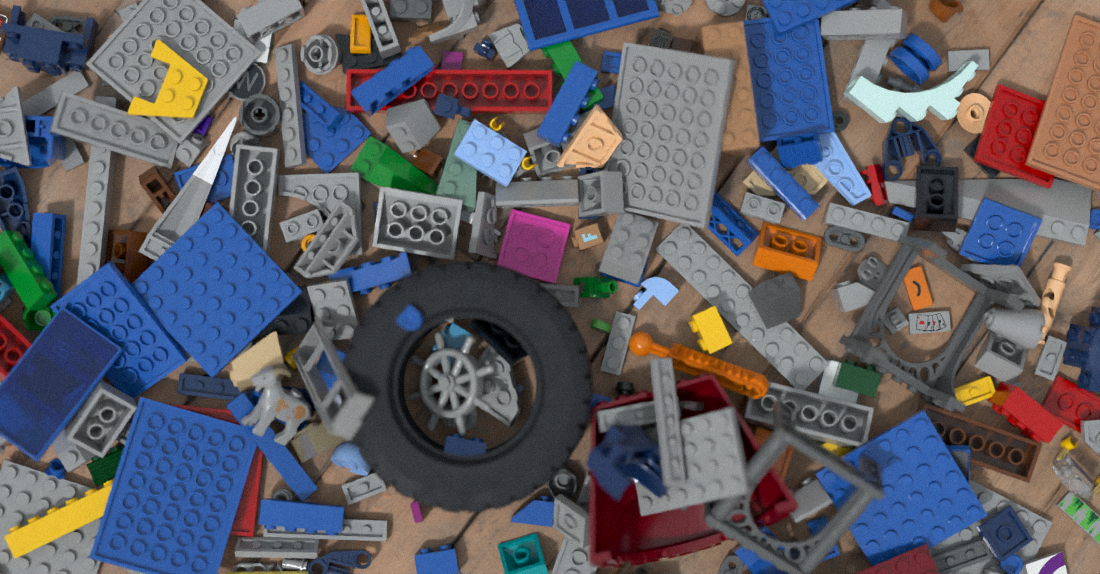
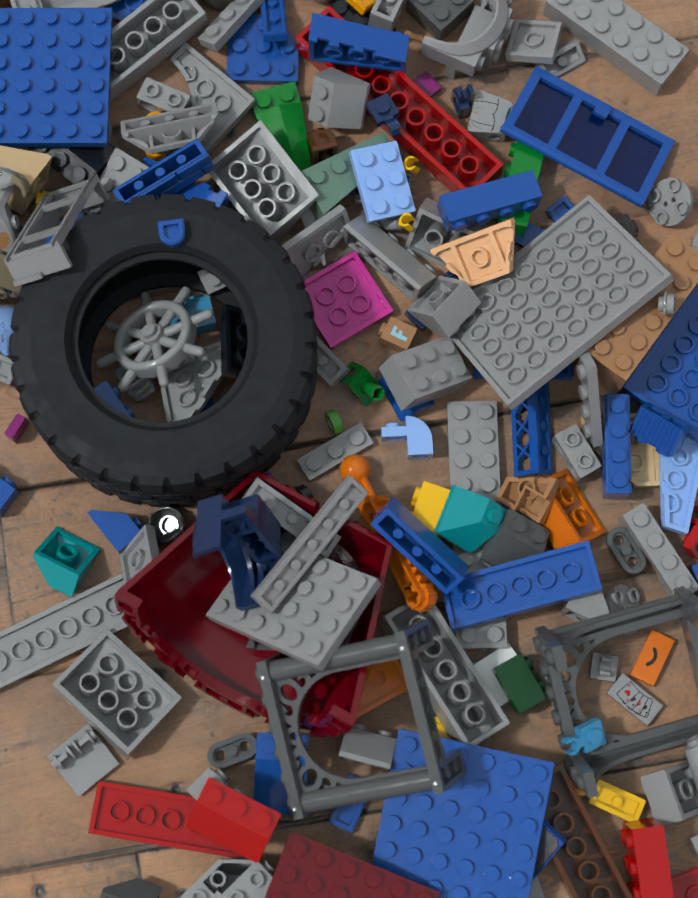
camera: 40 degrees right, 10 degrees down
none -> blue brick [112,138,215,203]
none -> blue brick [370,496,469,595]
none -> teal slope [434,485,506,553]
none -> blue plate [442,540,603,632]
none -> medium nougat slope [496,477,559,524]
none -> dark azure plate [561,717,607,755]
none -> light grey plate [576,352,603,447]
none -> light grey plate [658,291,676,316]

